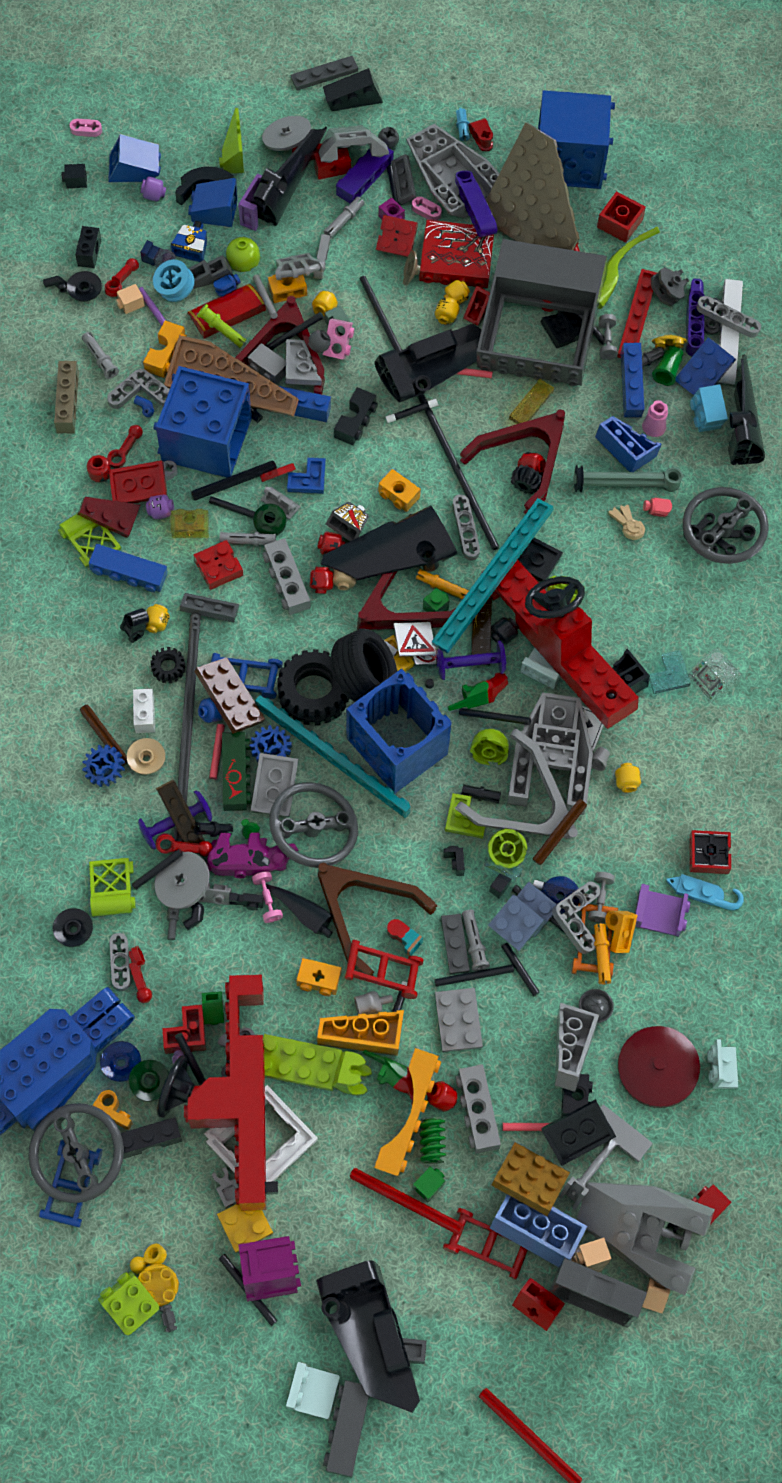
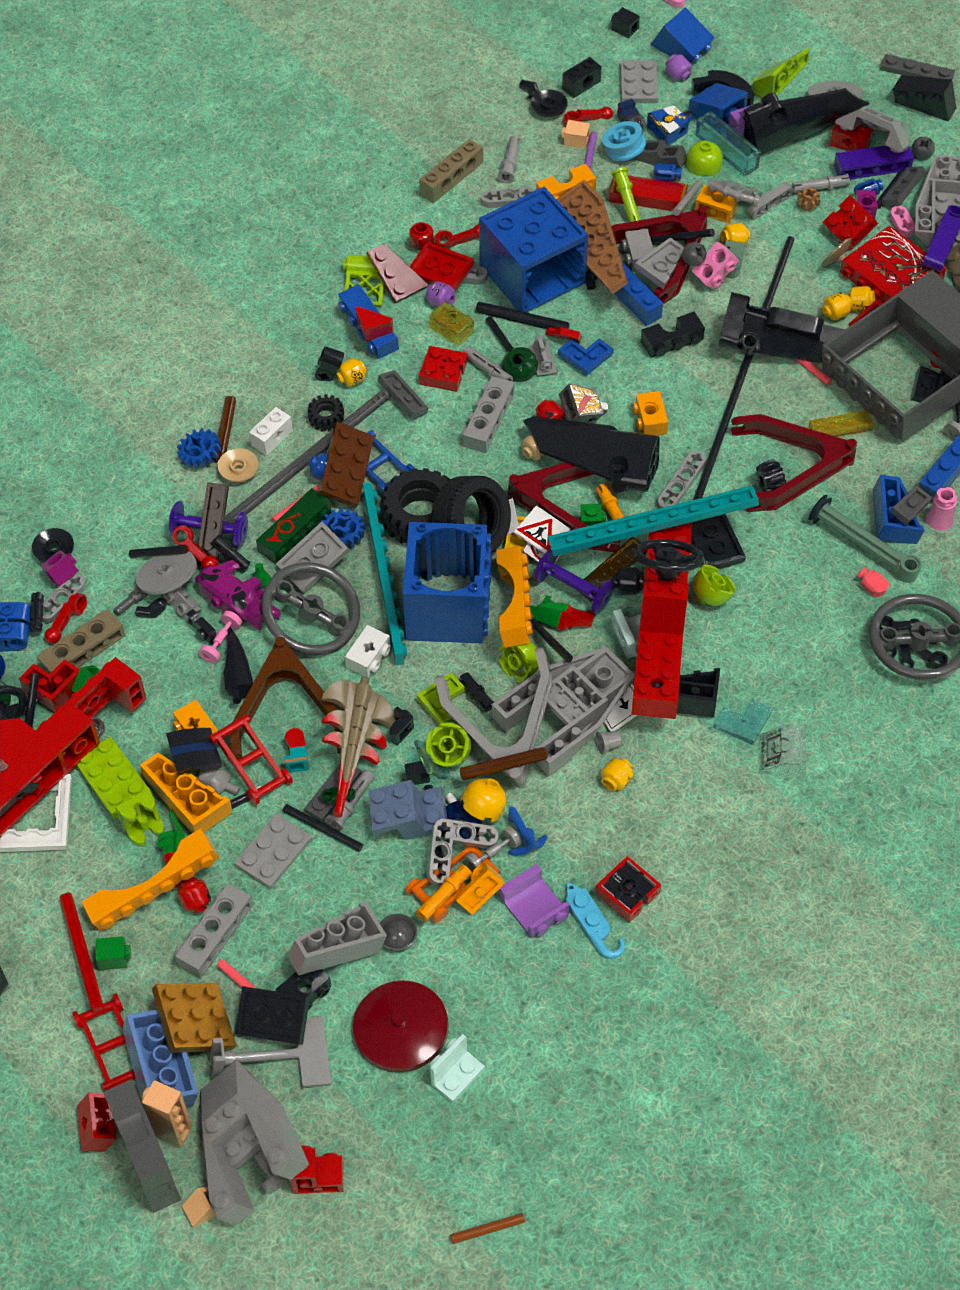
camera: 45 degrees right, 10 degrees down
lime piece [89,858,136,917] -> none
red head [309,567,334,594] -> none
black bar [386,399,438,423] -> none
green piece [419,1118,446,1164] -> none
black bar [501,942,540,997] -> none
red head [518,452,546,475] -> none
tan piece [608,505,645,540] -> none
none -> black axle [29,592,44,633]
none -> dark tan brick [37,609,126,674]
none -> magenta brick [41,550,79,586]
none -> black slope [166,728,222,775]
none -> dark tan animal [321,676,395,818]
none -> dark green arm [321,787,356,804]
none -> white brick [345,625,391,678]
none -> red slope [355,306,394,341]
none -> yellow cylinder [460,778,507,822]
none -> light orange arch [496,545,533,648]
none -> blue piece [508,807,548,856]
none -> light grey plate [621,60,658,103]
none -> clear light blue brick [695,111,761,176]
none -> medium nougat gear [797,188,821,211]
none -> blue arm [853,179,884,195]
none -> dark grey plate [890,485,933,525]

